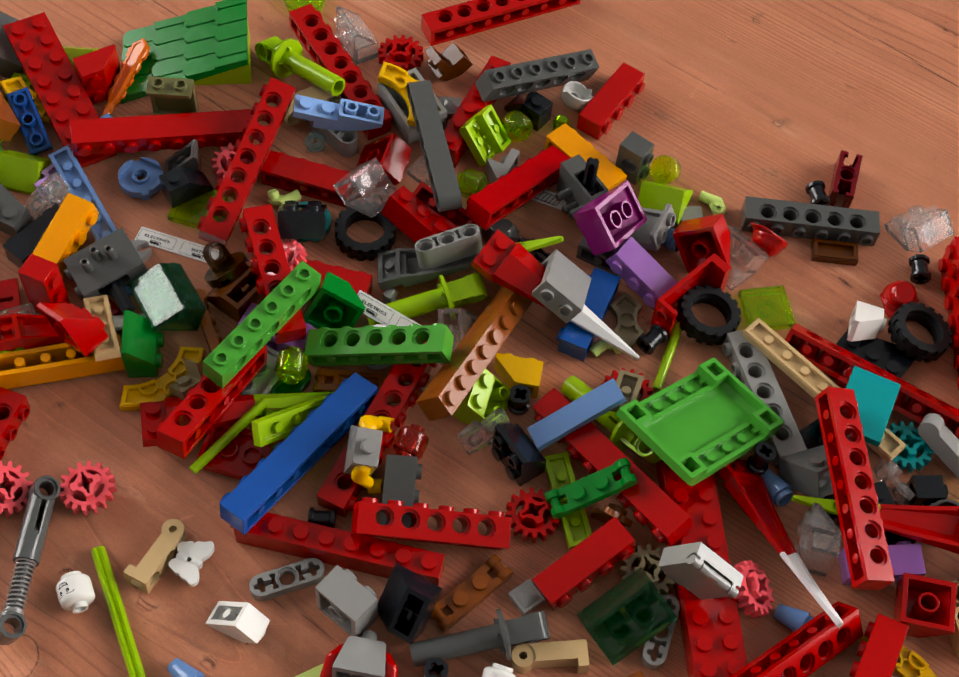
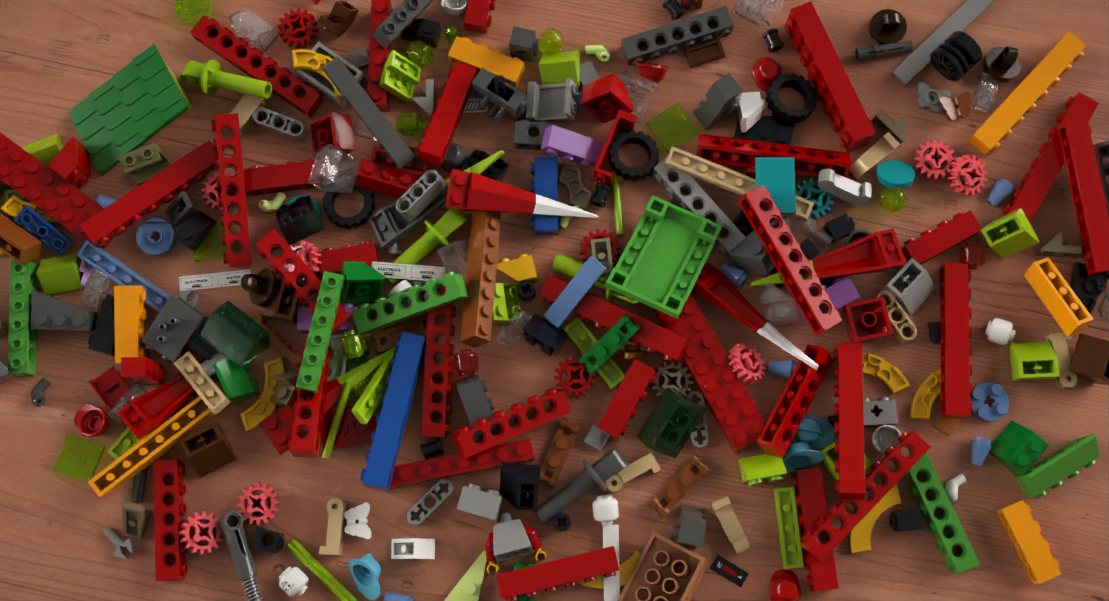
camera: 15 degrees left, 20 degrees up
red slope [36,302,109,356] -> none
orange sword [100,38,150,118] -> none
light blue slope [292,94,385,131] -> none
clear light blue plate [304,131,326,152] -> none
torso [344,415,394,494] -> none
light grey panel [532,249,592,323] -> none
magenta slope [574,180,647,256] -> none
light grey piece [658,542,744,600] -> none
black bush [746,442,777,475] -> none
none -> reddish brown slope [179,422,237,477]
none -> black brick [251,527,285,553]
none -> medium azure piece [348,553,381,600]
none -> dark grey wedge [693,73,743,130]

